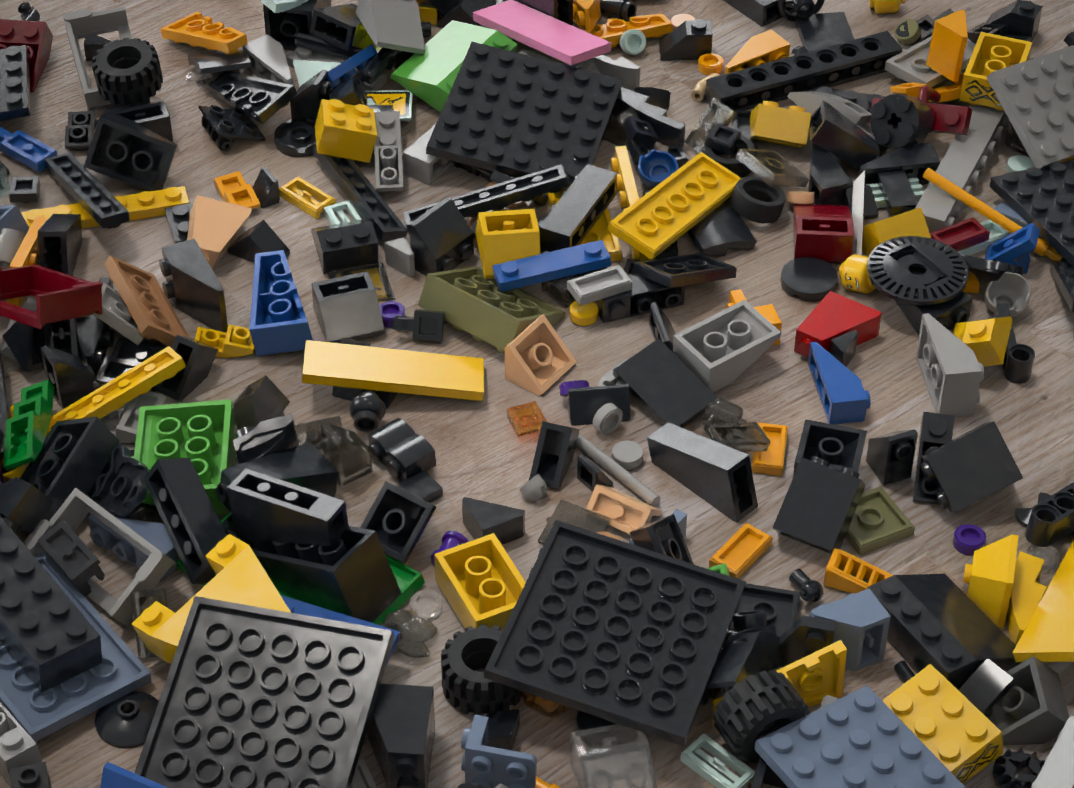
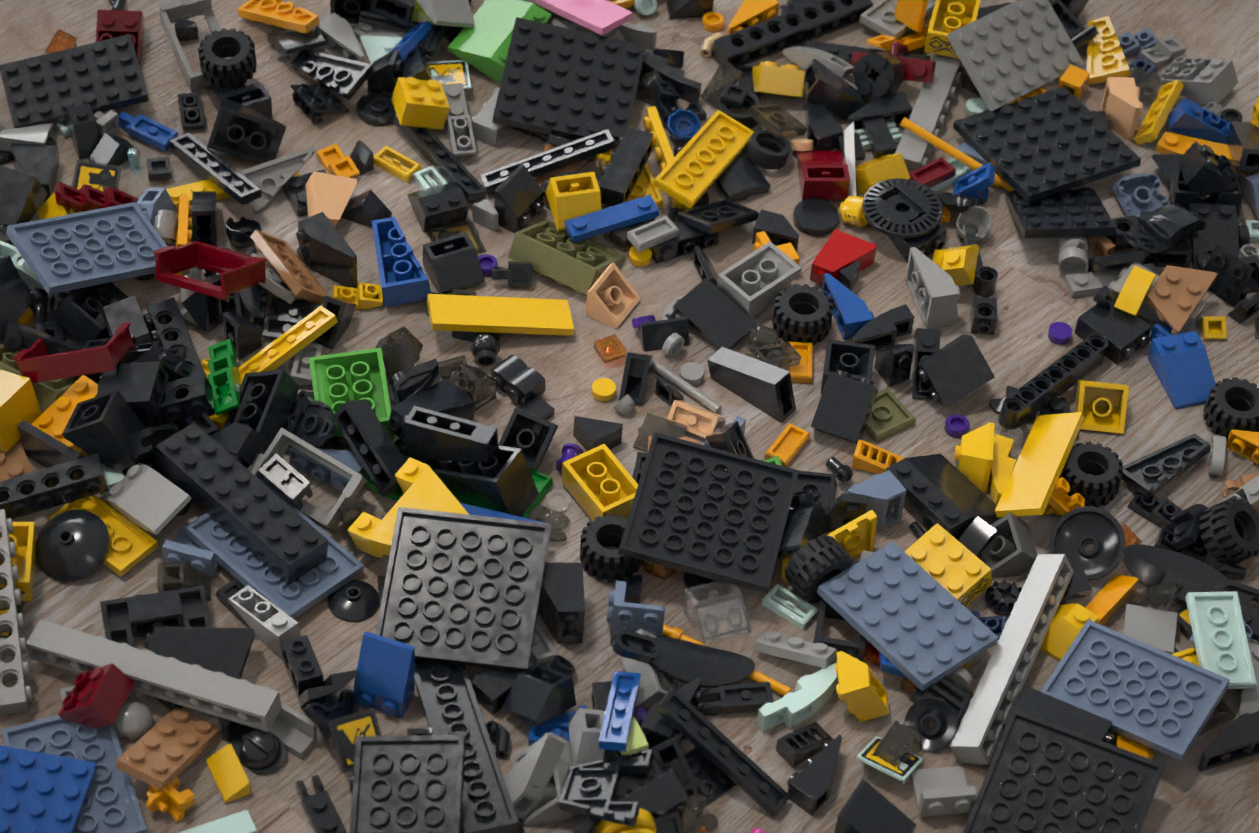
camera: 10 degrees left, 5 degrees up
none -> black hair [225,216,262,247]
none -> light grey wing [239,146,315,214]
none -> yellow tile [592,378,616,401]
none -> black slope [752,209,799,252]
none -> black tyre [772,284,834,345]
none -> black slope [852,304,914,351]
none -> black brick [970,297,998,335]

